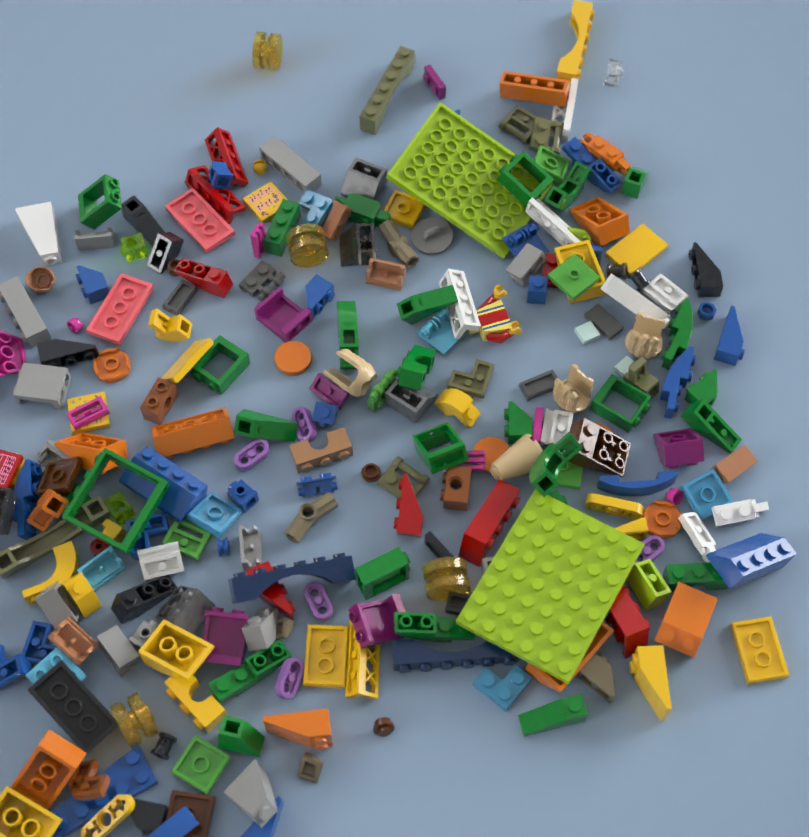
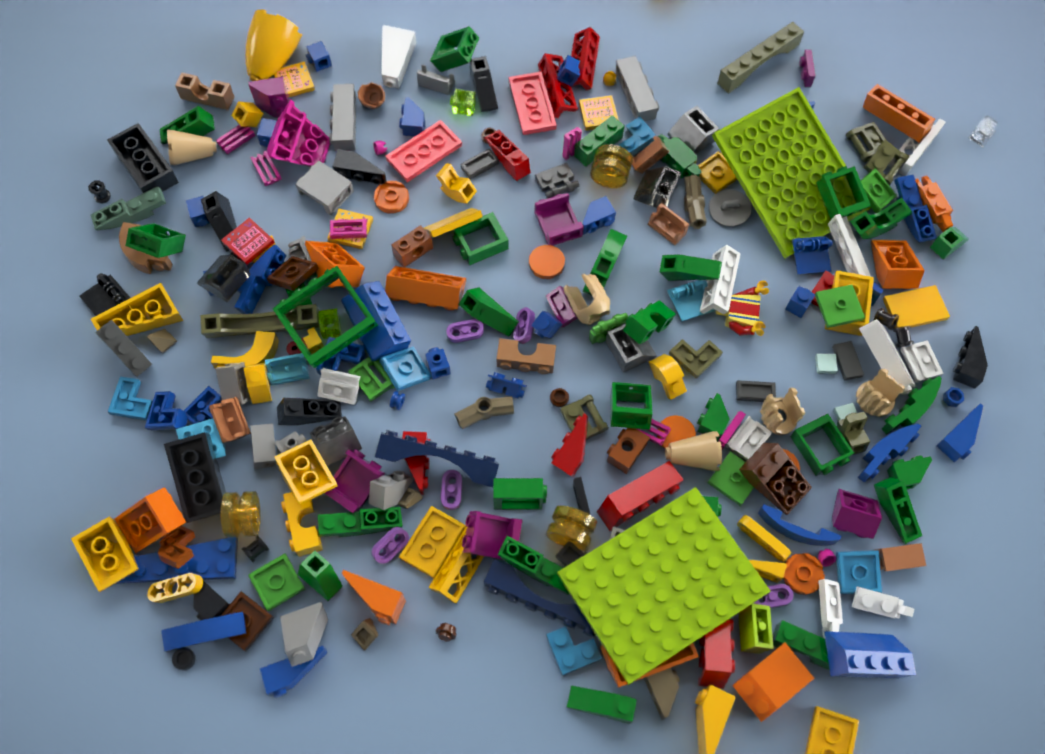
camera: 25 degrees right, 5 degrees up
orange brick [26,489,69,532] -> none
black slope [147,232,184,274] -> none
light grey hinge [239,525,263,572] -> none
light grey hinge [506,243,546,287] -> none
green arch [529,432,583,497] -> none
yellow arch [556,0,595,85] -> none
lime arm [568,227,591,242] -> none

